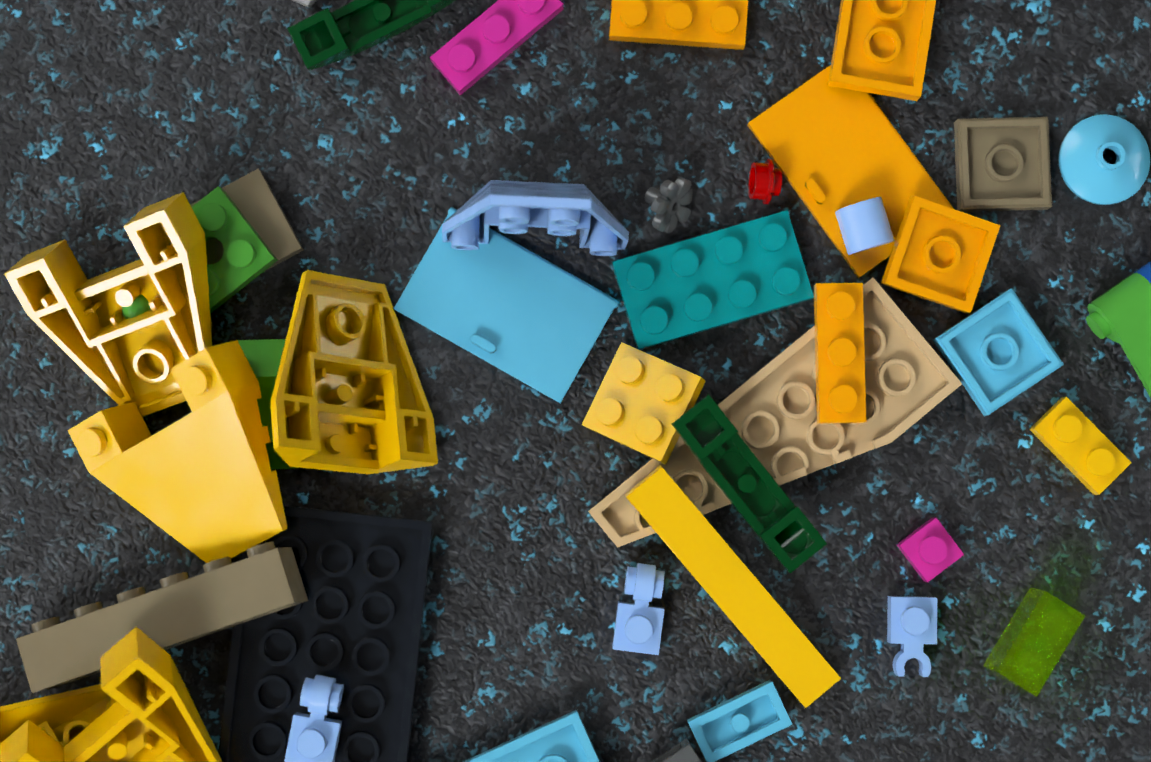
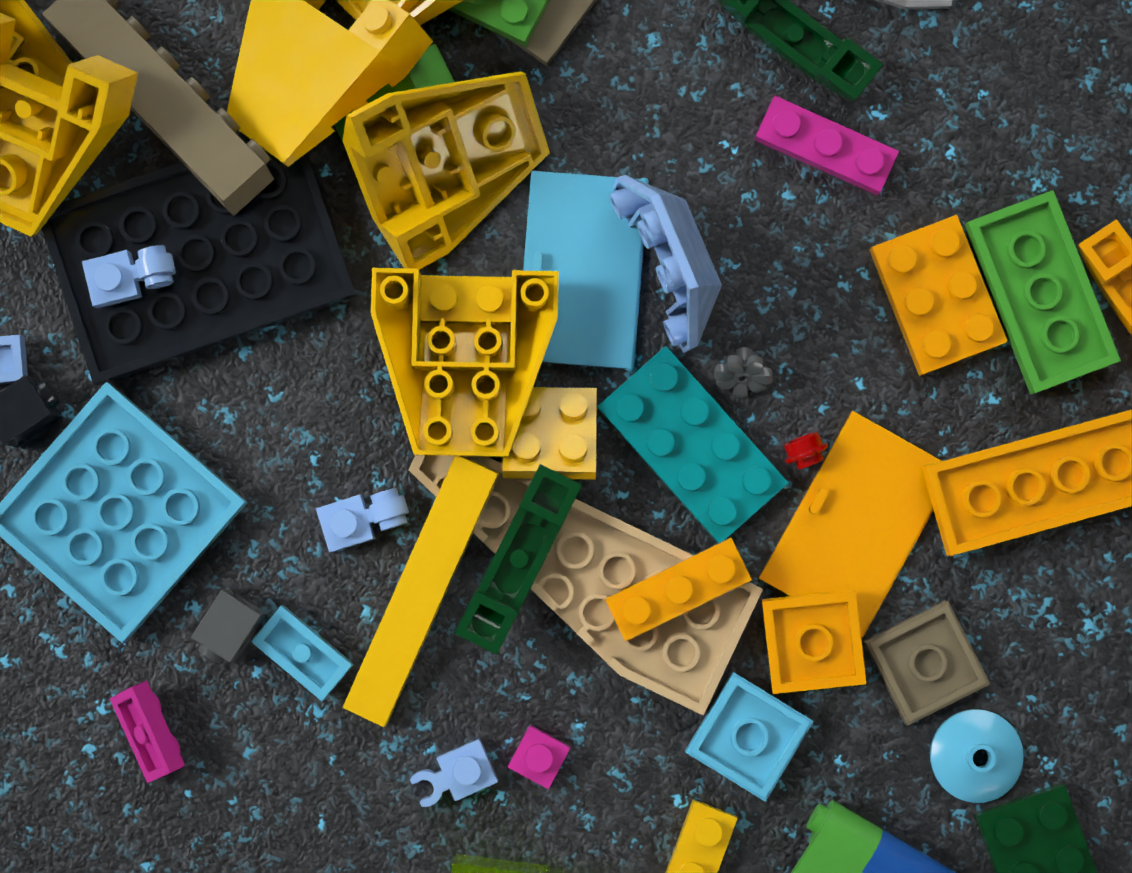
camera: 70 degrees right, 0 degrees up
light blue brick [835,197,895,255] -> none
none -> yellow wedge [371,268,559,457]

